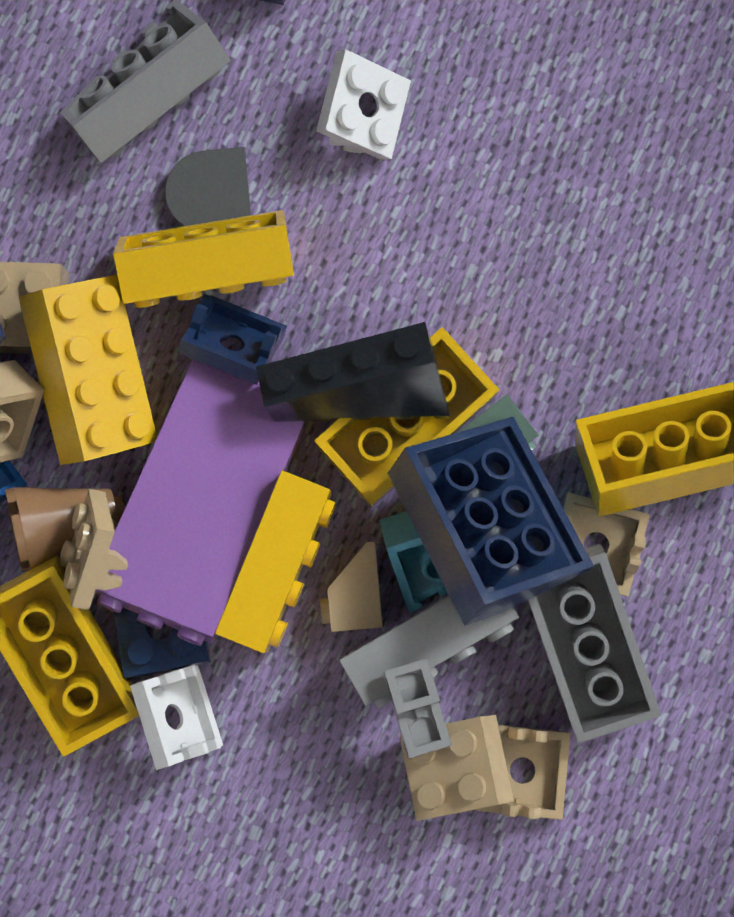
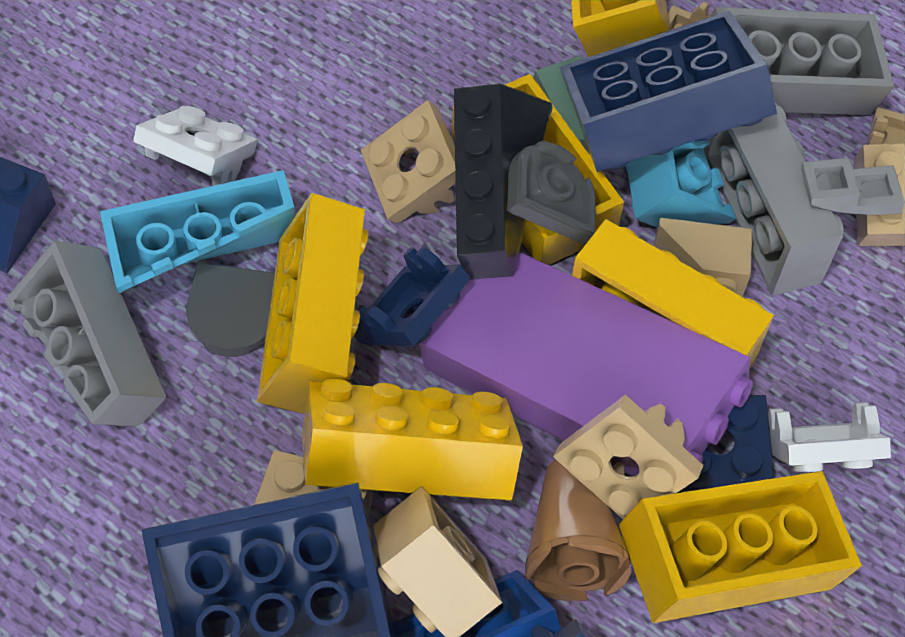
camera: 80 degrees left, 25 degrees down
none -> medium azure wedge [100,170,295,293]
none -> tan piece [361,100,455,223]
none -> dark grey tile [507,141,595,245]

